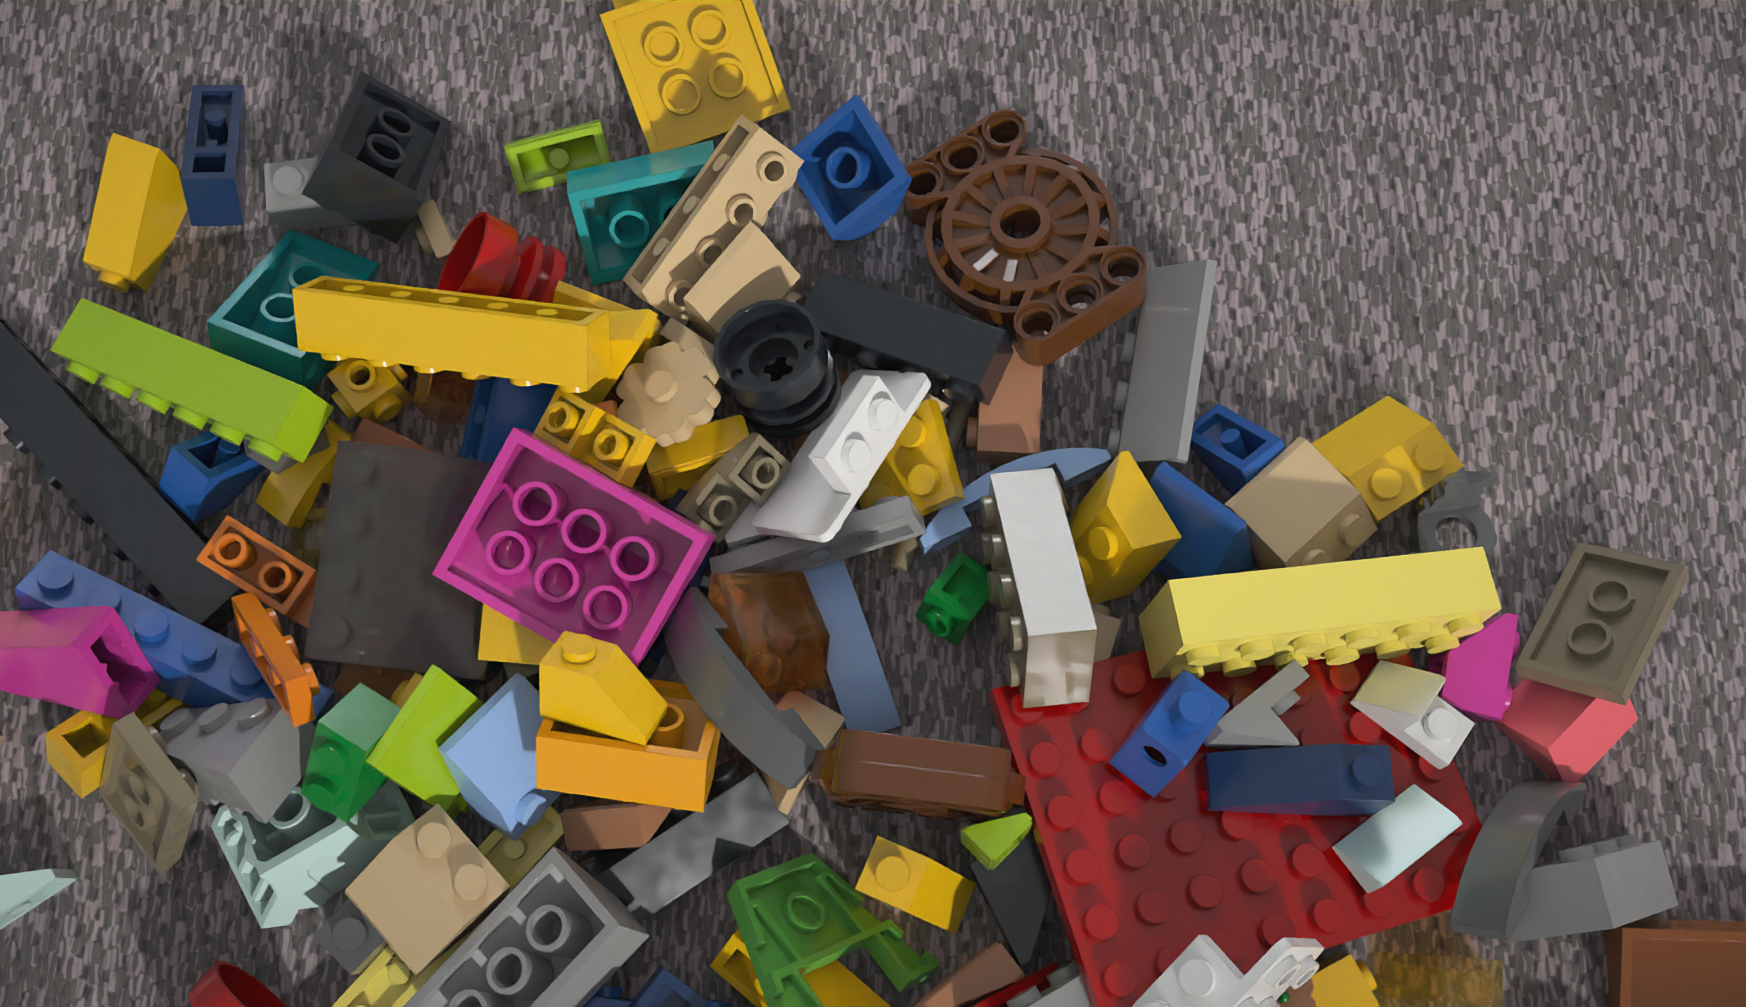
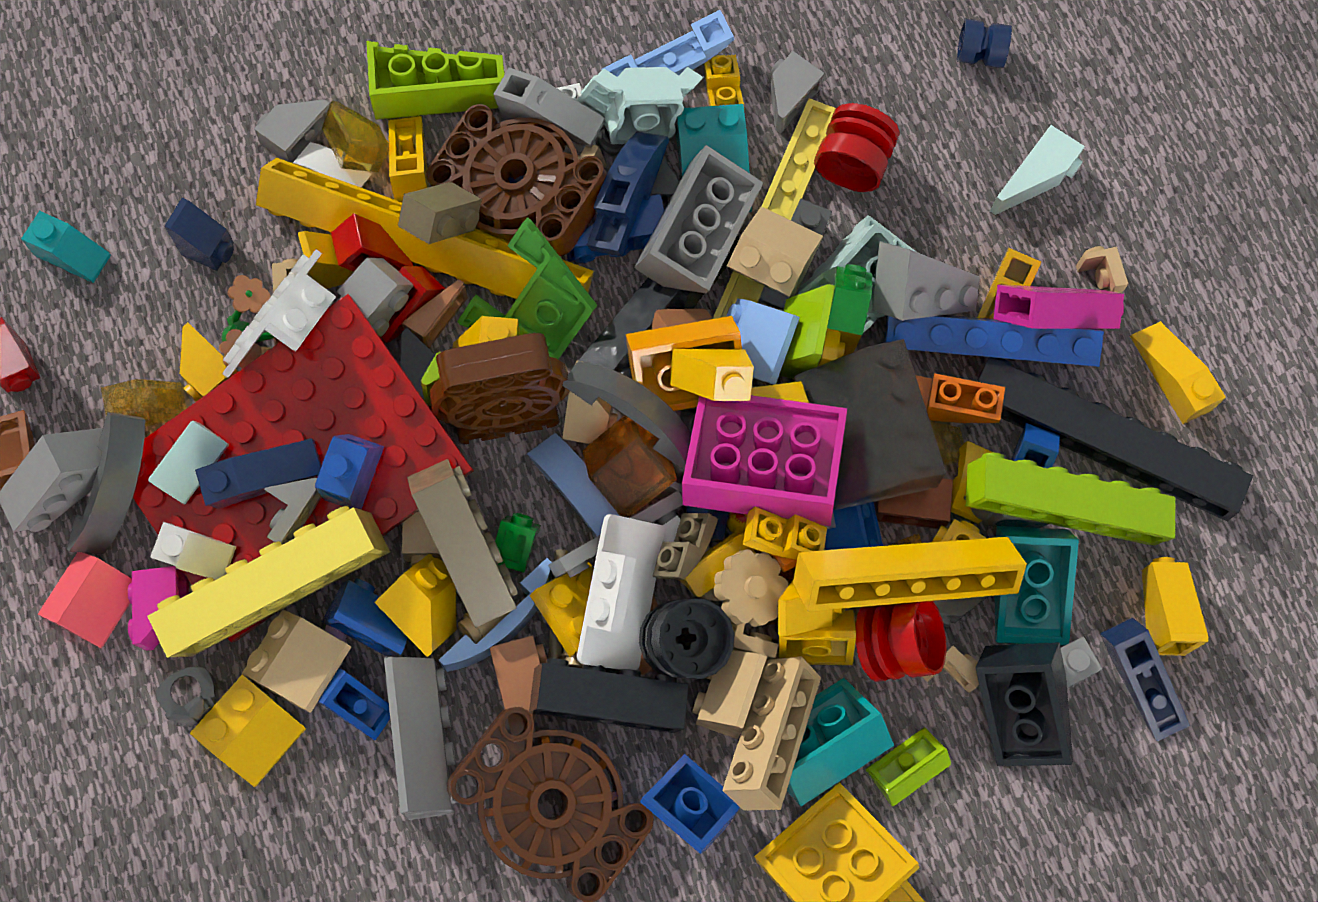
camera: 155 degrees right, 5 degrees down
dark tan plate [98,712,199,875] -> none
orange plate [231,591,320,727] -> none
dark tan plate [1515,542,1687,706] -> none

